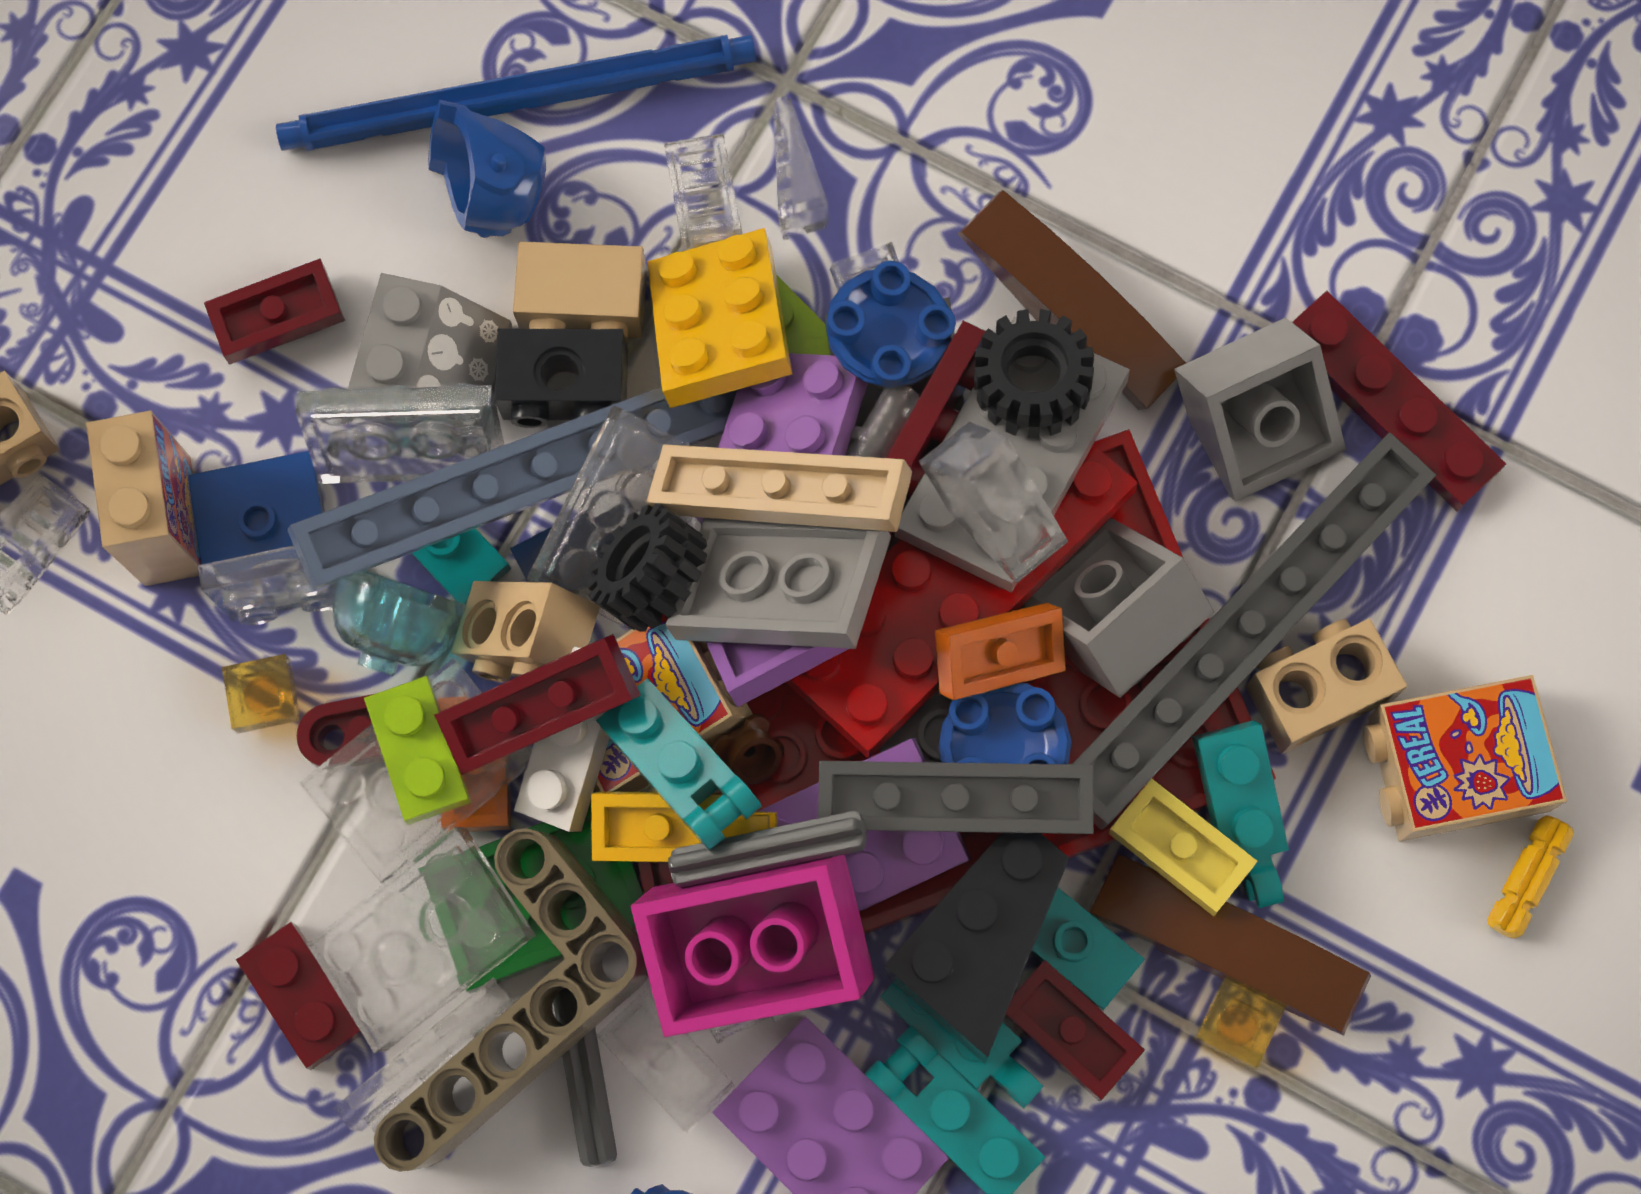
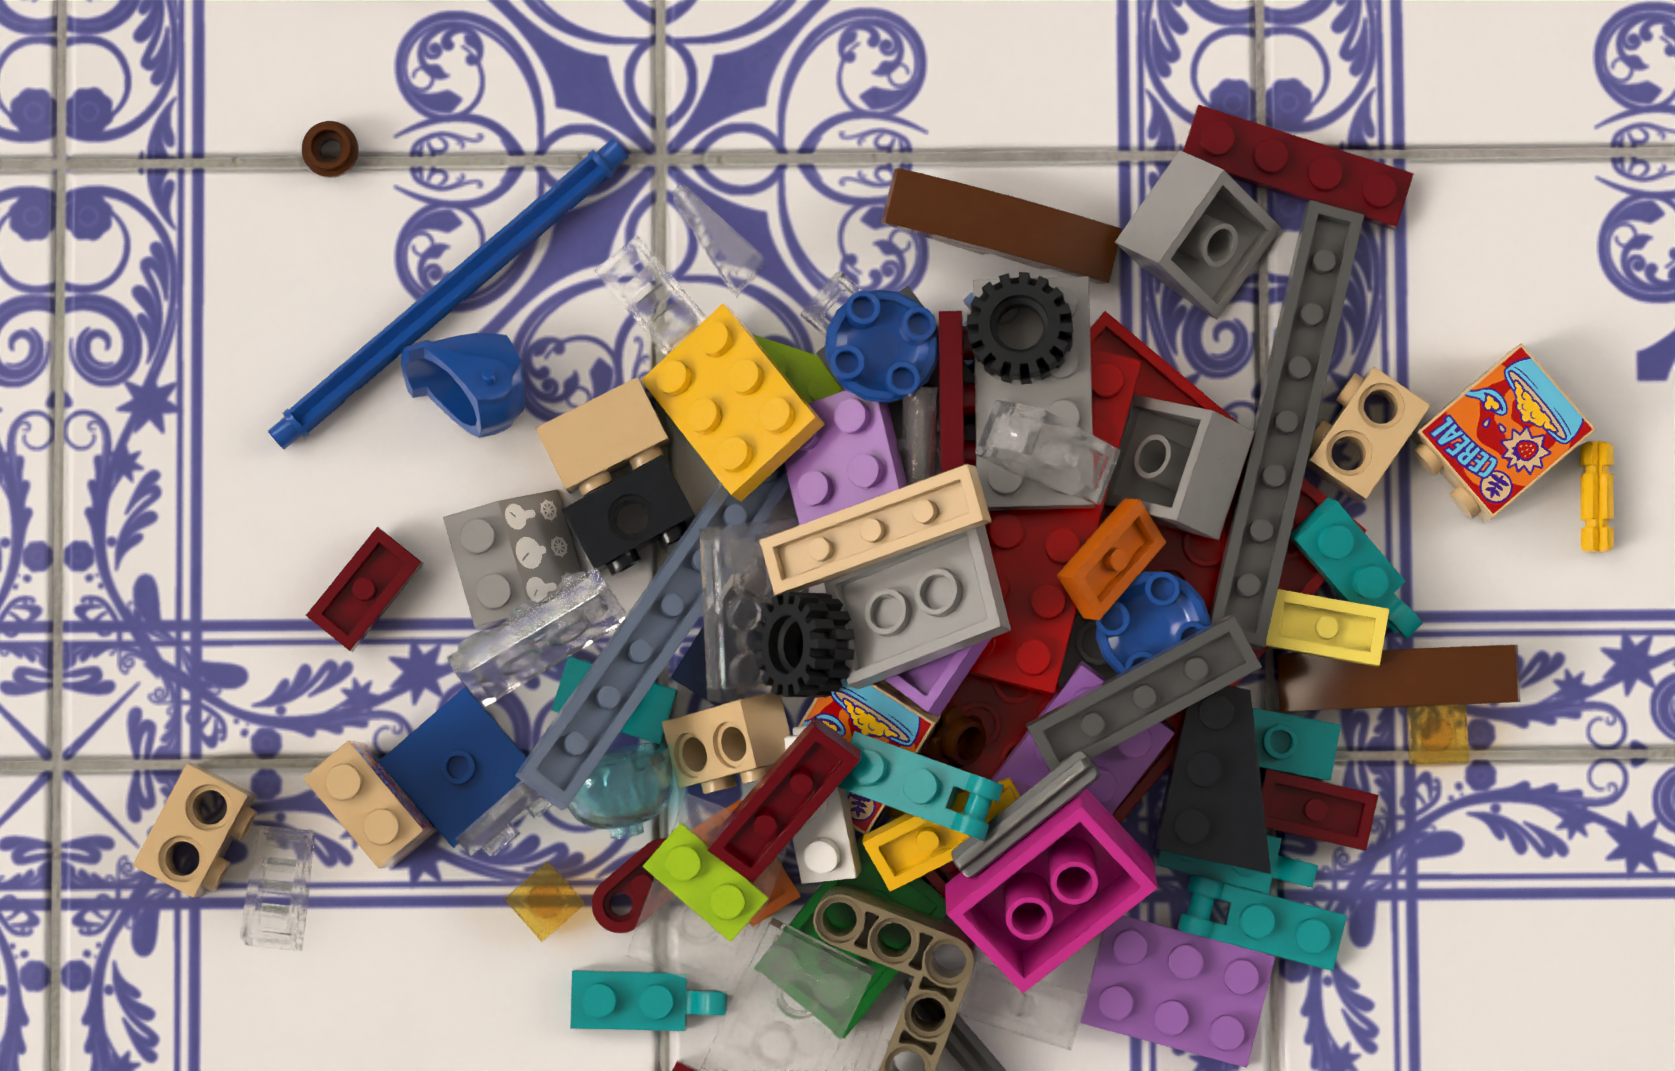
camera: 30 degrees left, 10 degrees up
none -> teal plate [570,970,728,1031]

